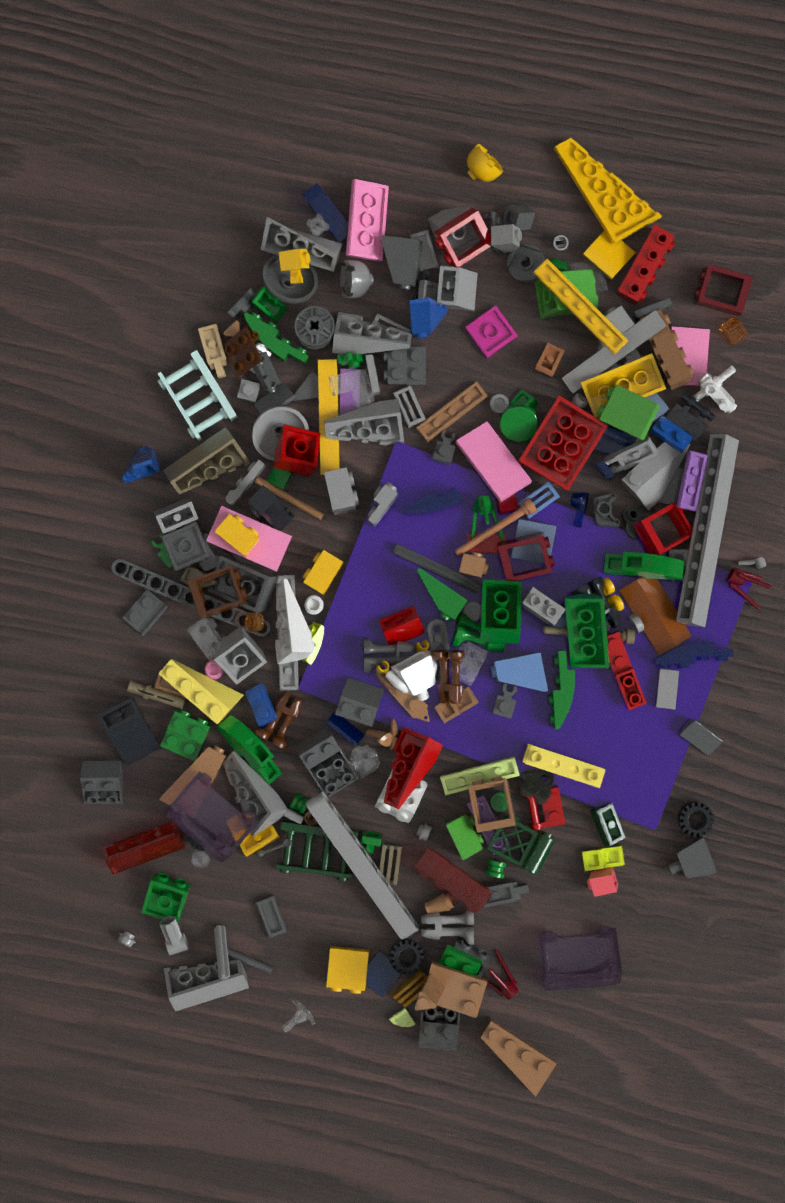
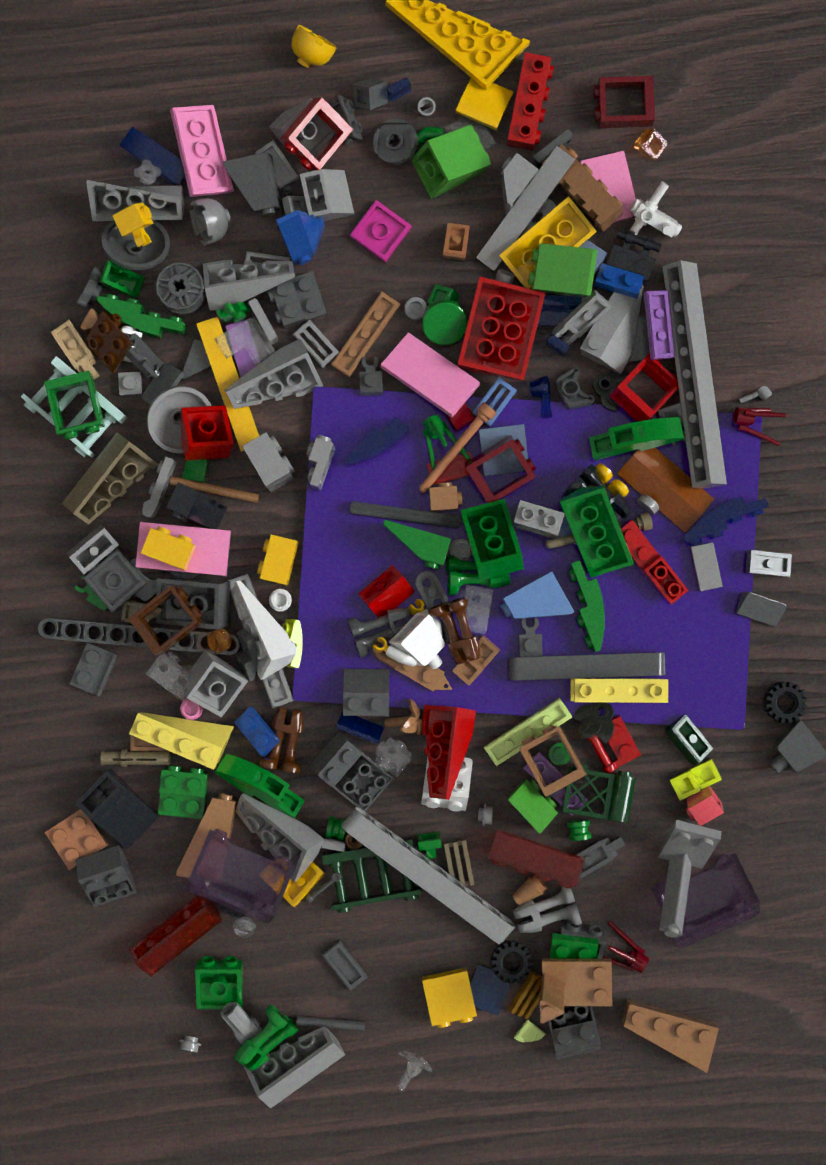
camera: 20 degrees left, 0 degrees up
blue wedge [122,446,161,483] -> none
light grey axle [214,925,230,980] -> none
light grey slope [491,224,522,253] -> none
yellow tile [533,259,628,355] -> none
none -> green window [44,371,105,440]
none -> nougat plate [45,809,109,871]
none -> dark grey slope [234,628,258,682]
none -> green piece [234,1004,299,1071]
none -> clear blue tile [388,78,411,101]
none -> dark grey beam [508,652,666,681]
none -> light grey piece [658,820,722,938]
none -> plate [746,550,792,577]

